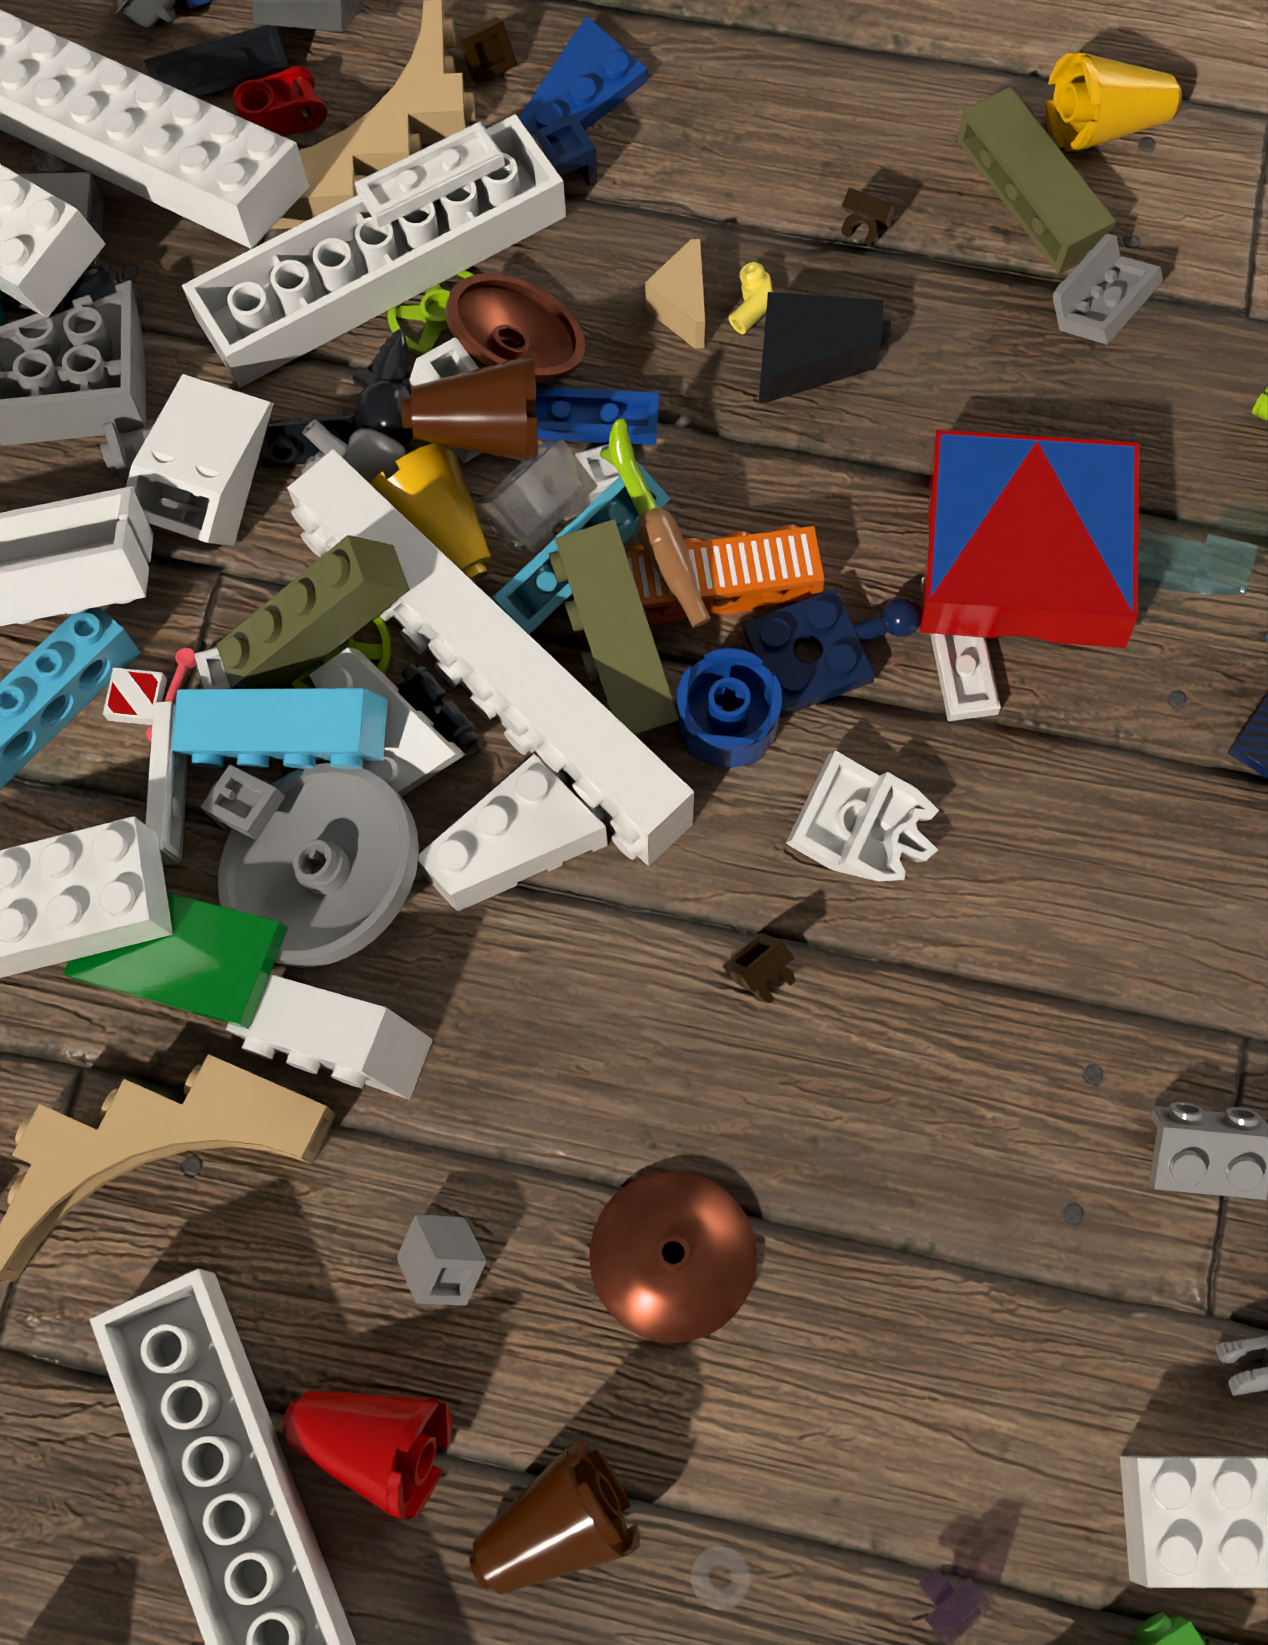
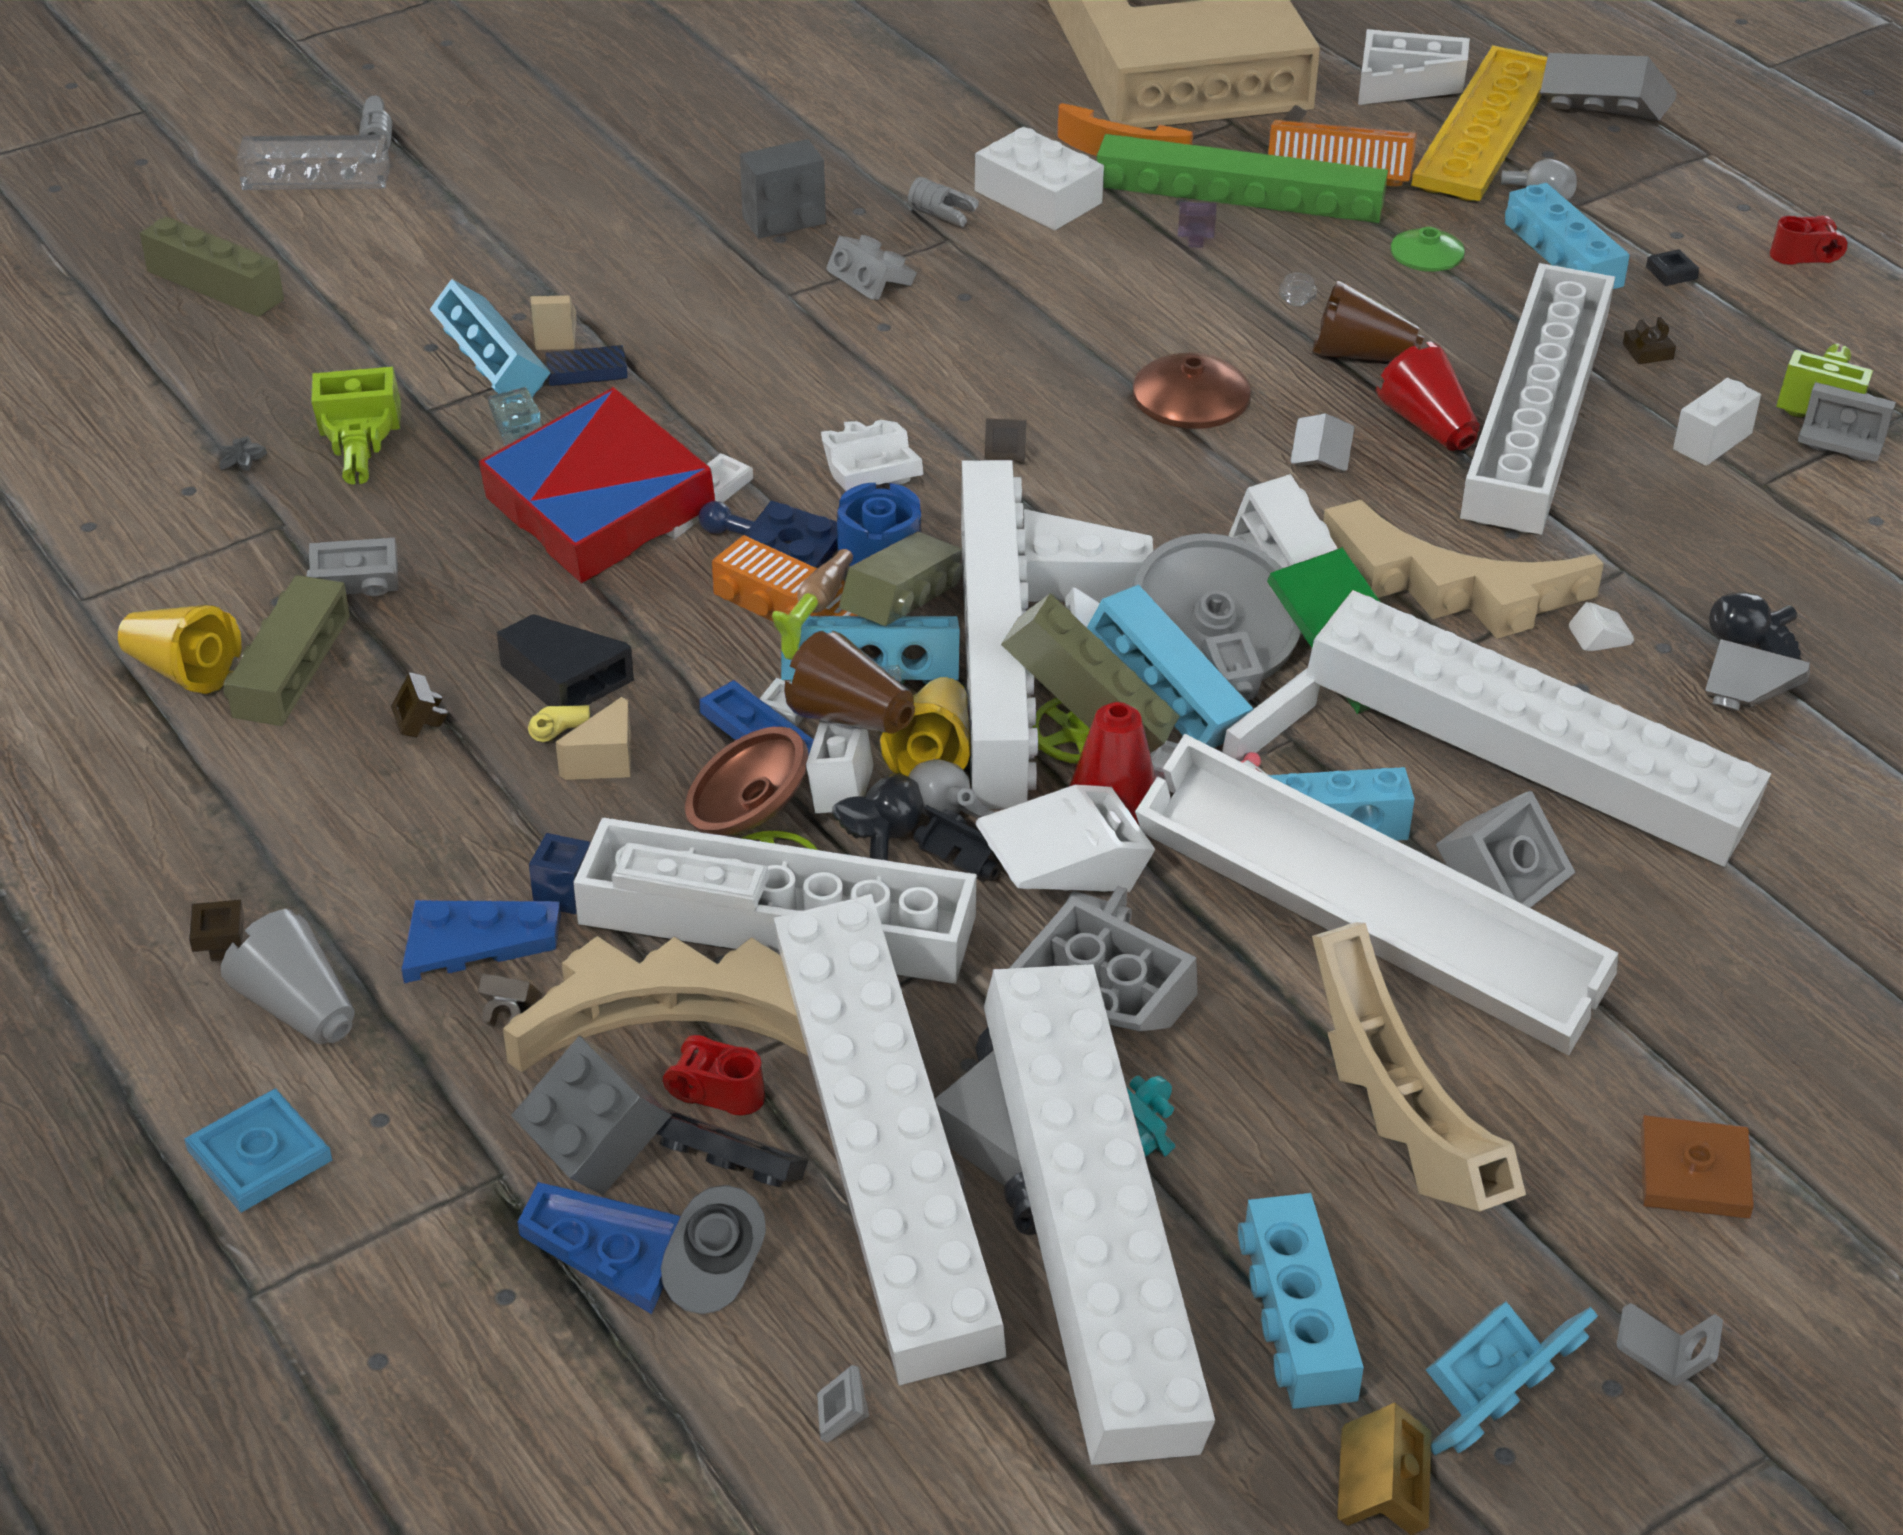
camera: 140 degrees left, 30 degrees down
none -> red cone [1069,702,1156,827]

